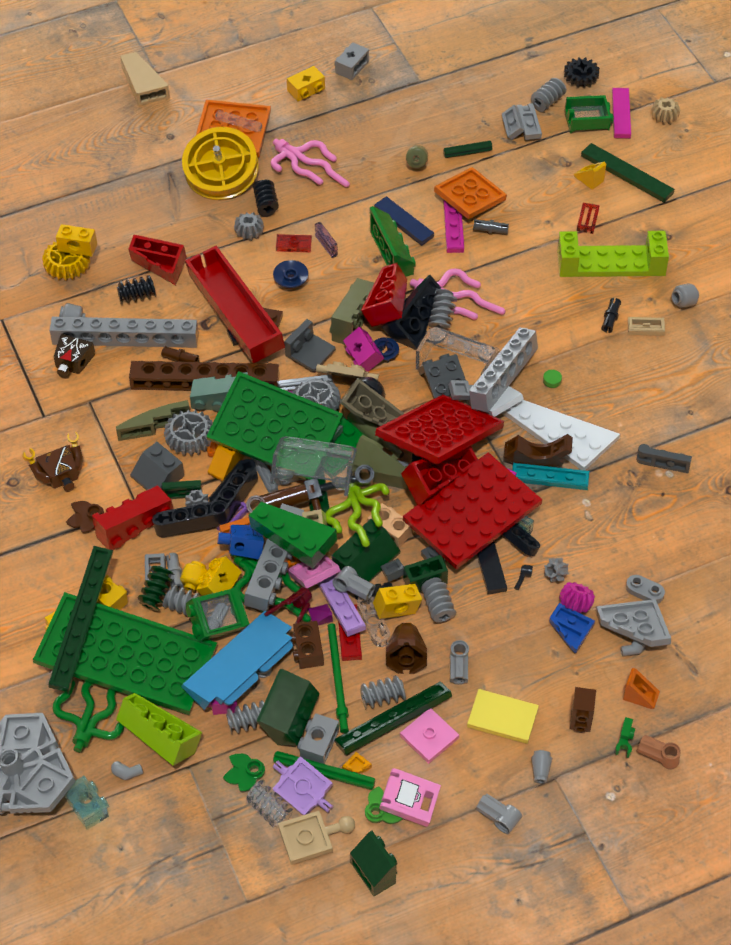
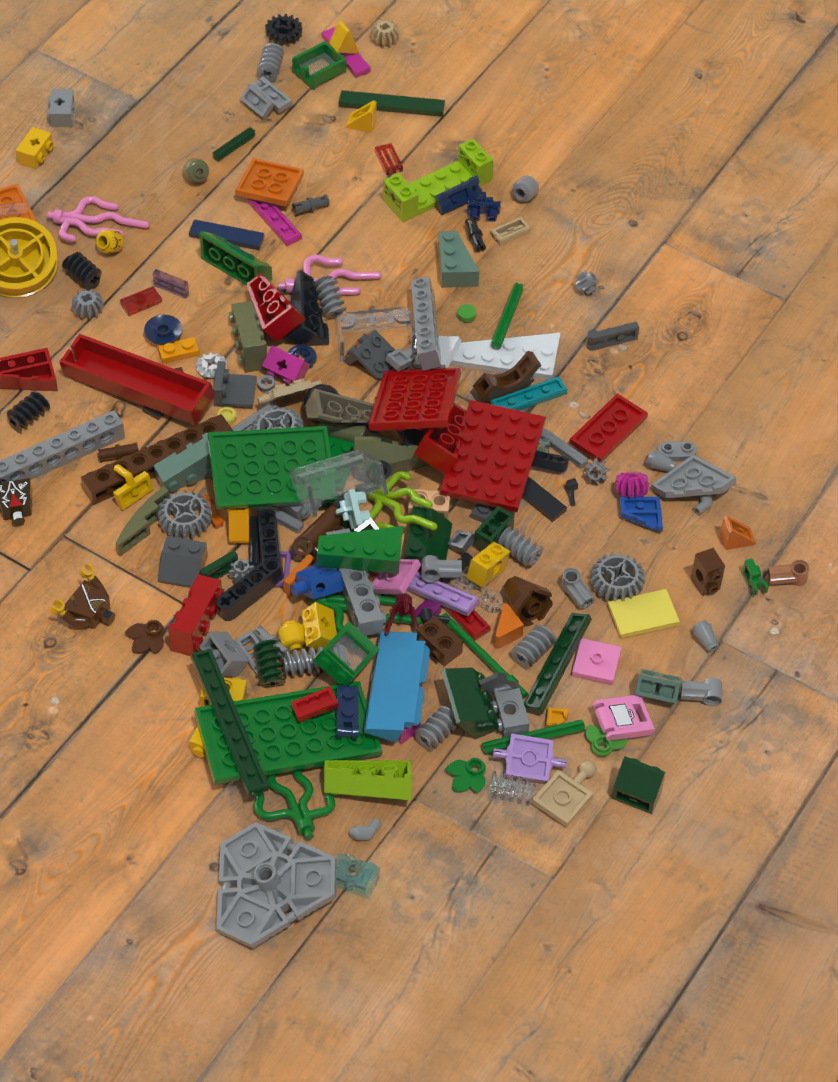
camera: 35 degrees left, 0 degrees up
none -> yellow head [96,229,124,253]
none -> yellow plate [113,464,154,510]
none -> light orange plate [158,337,200,364]
none -> white gear [196,352,227,378]
none -> light grey brick [199,632,249,676]
none -> light yellow tile [217,407,237,426]
none -> light grey bush [258,375,276,394]
none -> red plate [291,686,339,723]
none -> yellow slope [329,21,359,54]
none -> light aqua hips [336,489,371,530]
none -> dark blue plate [336,685,359,739]
none -> black hand [420,608,450,622]
none -> dark blue plate [434,176,483,214]
none -> sand green wedge [438,231,479,288]
none -> clear blue hips [467,192,501,221]
none -> dark grey slope [479,673,519,695]
none -> green axle [491,282,523,349]
none -> orange slope [494,603,524,649]
none -> light grey axle [540,429,588,468]
none -> red plate [569,393,648,462]
none -> light grey gear [575,270,598,295]
none -> light grey gear [590,552,645,602]
none -> sand green brick [635,669,682,704]
none -> light grey cone [645,450,676,472]

